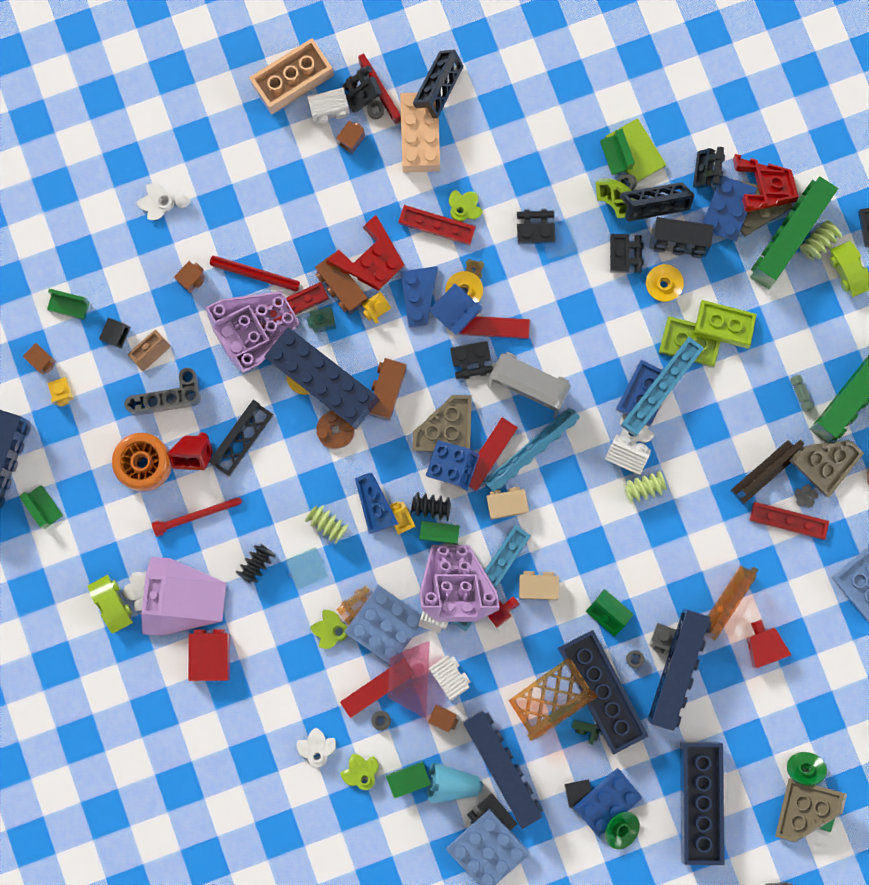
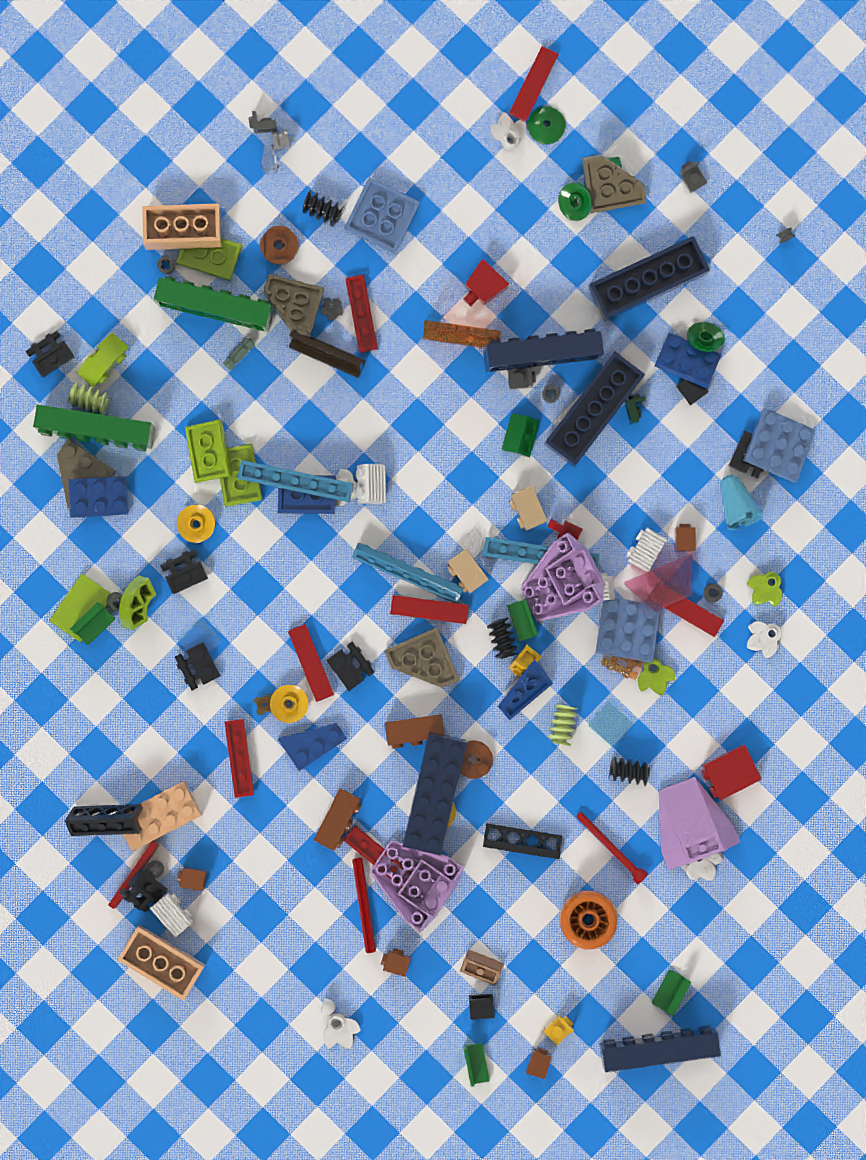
camera: 120 degrees left, 5 degrees up
lime brick [87,575,133,634] -> none
dark grey beam [124,368,201,415] -> none
red torso [167,432,213,470] -> none
clear green brick [307,307,337,333] -> none
red wing [326,215,404,291] -> none
yellow bracket [361,292,391,324] -> none
green panel [386,761,431,798] -> none
blue bracket [426,440,480,491] -> none
blue bracket [430,284,483,337] -> none
lime plate [448,190,483,222] -> none
dark blue brick [462,710,543,829] -> none
light grey windscreen [487,352,571,418] -> none
clear orange fence [508,658,598,741] -> none
black fence [620,182,695,221] -> none
yellowish green piece [623,471,667,505] -> none
black brick [649,217,714,258] -> none
black plate [693,146,725,189] -> none
red wing [733,154,799,212] -> none

